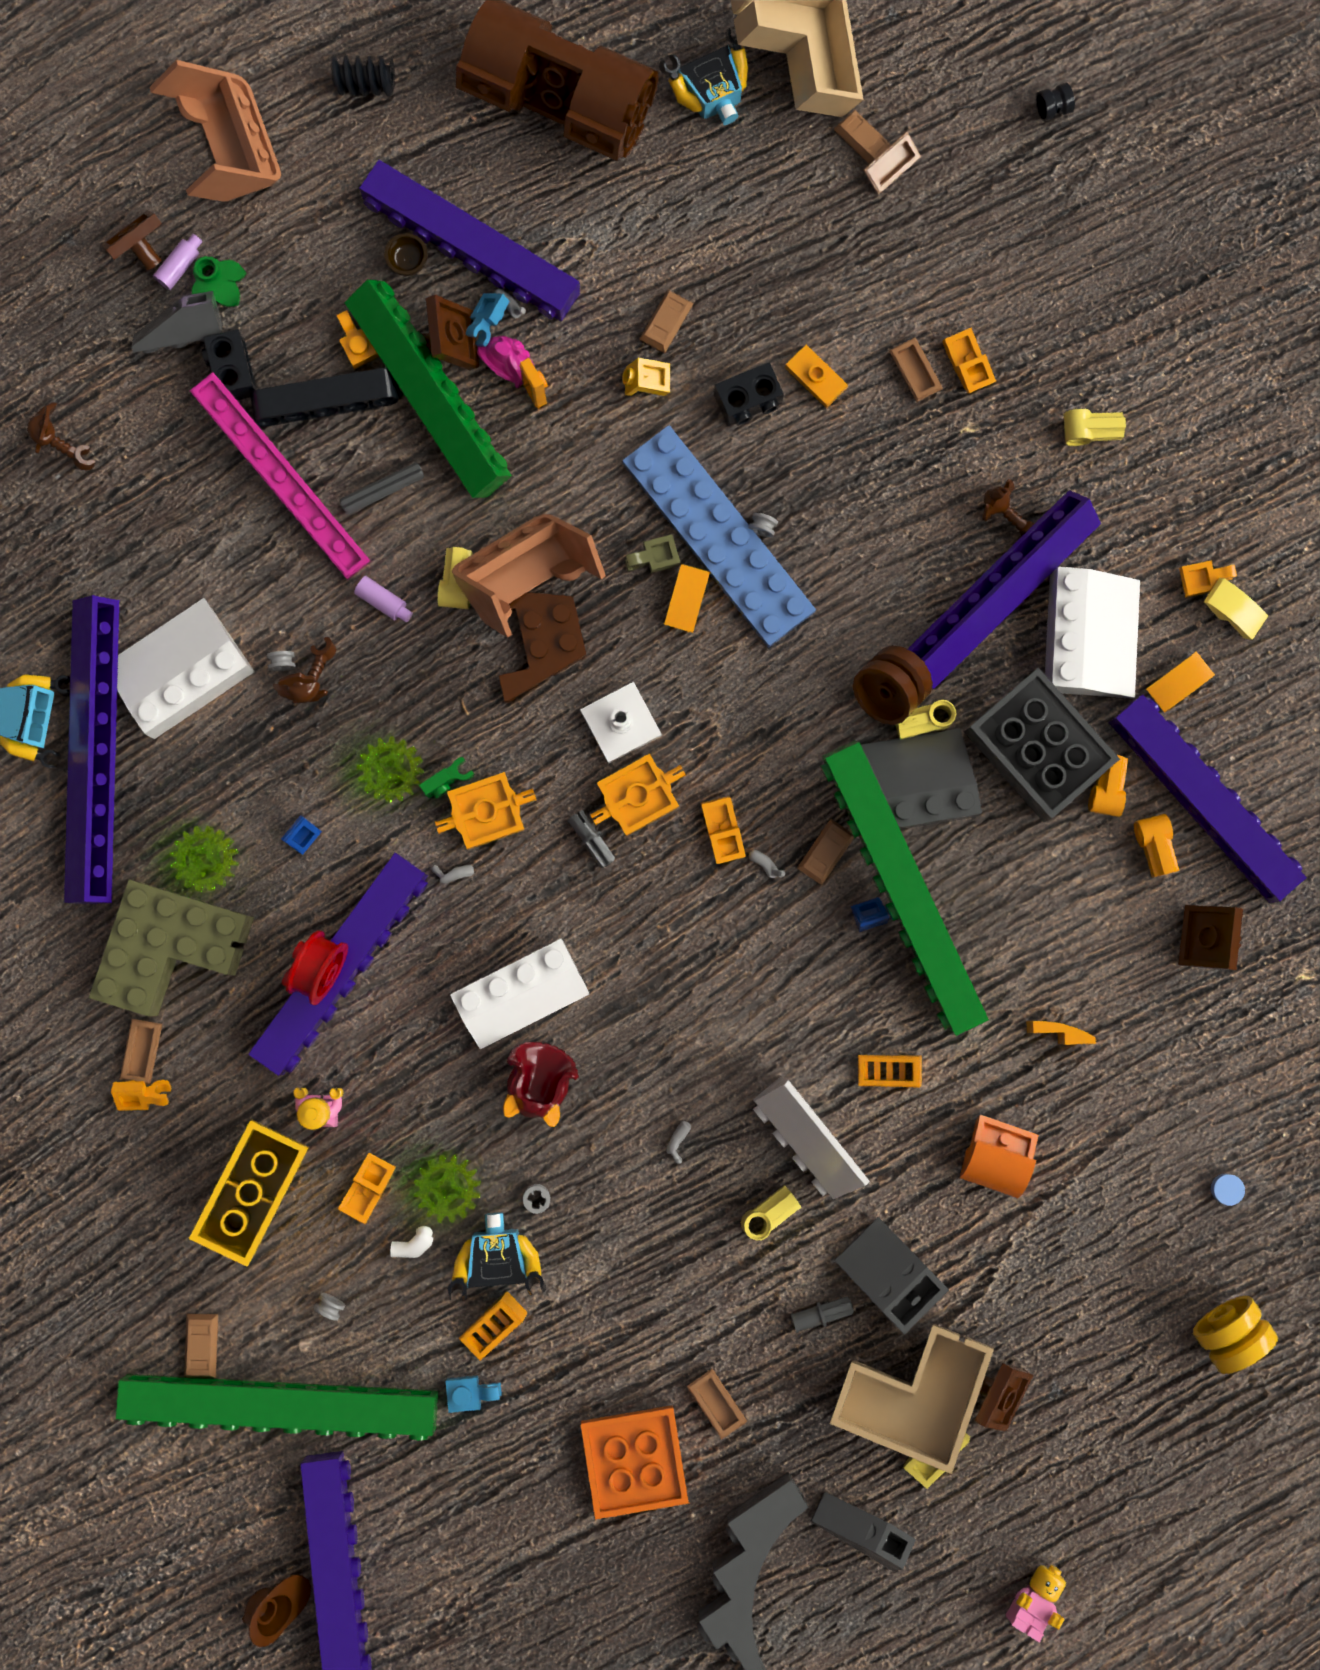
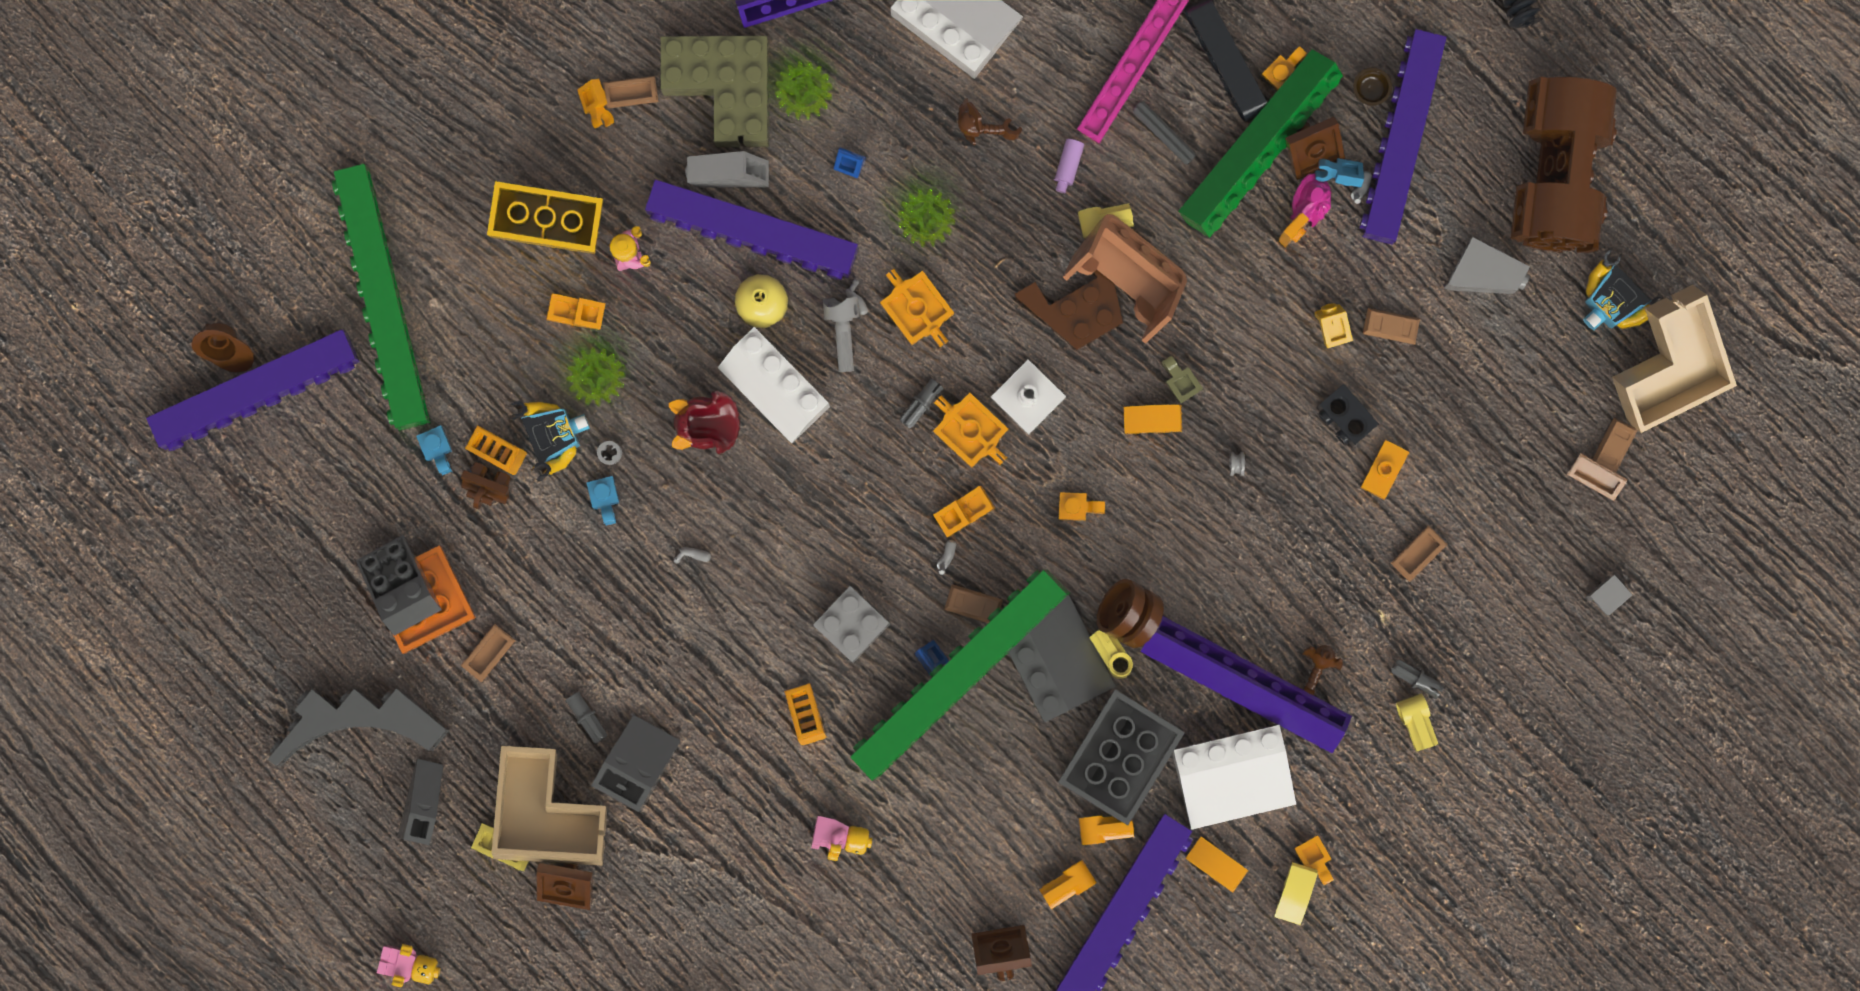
camera: 85 degrees right, 0 degrees up
medium nougat tile [184,1314,218,1378] -> none
light grey bush [267,651,296,671] -> none
red wheel [282,930,348,1006] -> none
light grey bush [313,1293,346,1321] -> none
white arm [390,1226,433,1258] -> none
green plate [419,757,475,799] -> none
medium blue plate [622,425,816,648] -> none
light yellow piece [741,1185,801,1241] -> none
white slope [753,1077,870,1199] -> none
light orange slope [942,328,996,394] -> none
orange brick [960,1115,1038,1198] -> none
light orange slope [1026,1021,1096,1045] -> none
black wheel [1036,83,1075,122] -> none
none -> dark grey slope [356,535,442,636]
none -> reddish brown hips [461,462,510,509]
none -> dark azure plate [586,476,620,526]
none -> light grey slope [685,151,769,187]
none -> light yellow cylinder [735,274,788,328]
none -> piece [811,816,873,861]
none -> light grey brick [813,586,890,663]
none -> light grey piece [823,297,860,372]
none -> light orange plate [1059,492,1105,521]
none -> dark grey axle [1391,659,1444,699]
none -> light grey slope [1444,237,1530,294]
none -> light grey panel [1586,575,1632,616]

